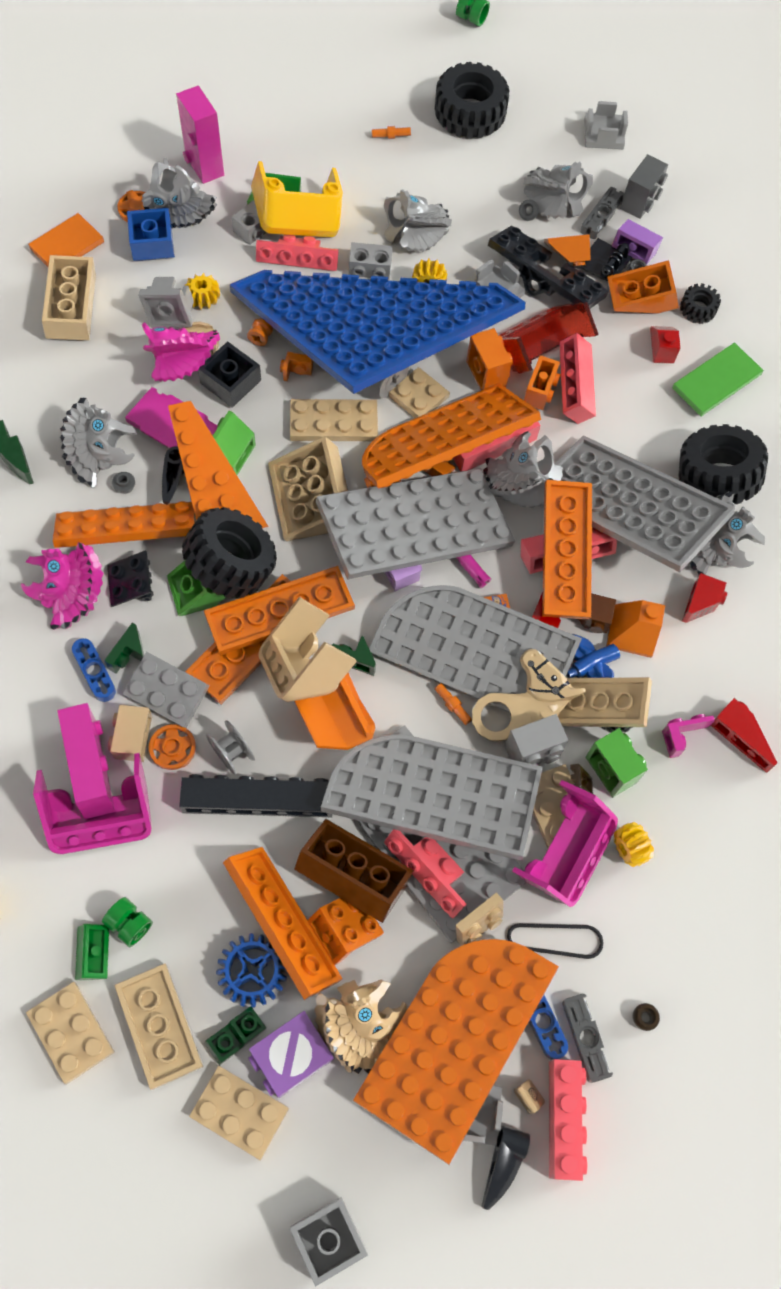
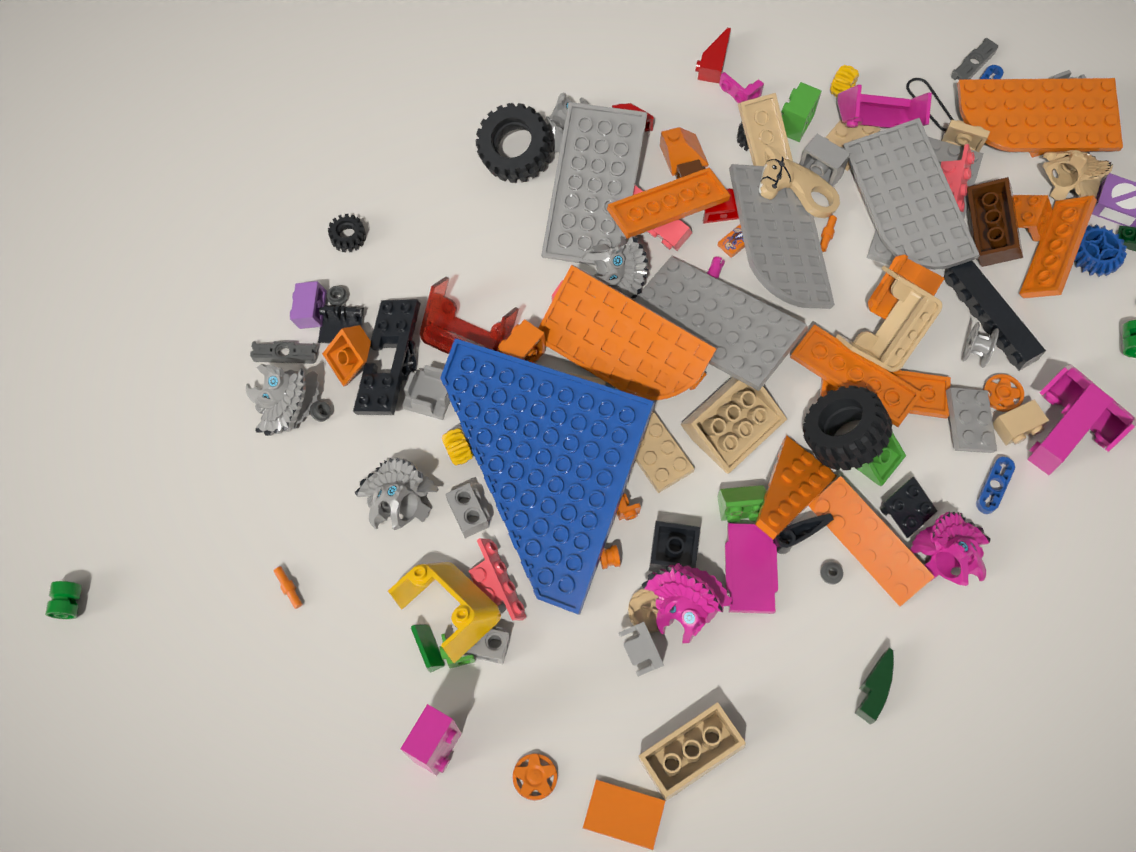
camera: 115 degrees left, 0 degrees up
light grey piece [60,398,137,488] -> none
dark green slope [104,623,144,674] -> none
blue brick [127,208,175,261] -> none
light grey piece [142,158,217,228] -> none
yellow gear [185,273,220,310] -> none
dark green slope [332,636,376,676] -> none
black tyre [434,62,510,139] -> none
black piece [482,1126,530,1210] -> none
tan slope [514,1079,545,1114] -> none
orange brick [524,355,561,410] -> none
coral brick [549,1059,587,1181] -> none
coral brick [560,333,596,424] -> none
blue plant [566,634,620,678] -> none
dark brown tile [570,764,593,794] -> none
light grey panel [584,101,628,150] -> none
orange slope [607,260,679,313] -> none
dark grey brick [620,154,669,219] -> none
dark brown plate [633,1003,660,1031] -> none
red slope [650,326,681,363] -> none
bright green tile [672,342,764,417] -> none

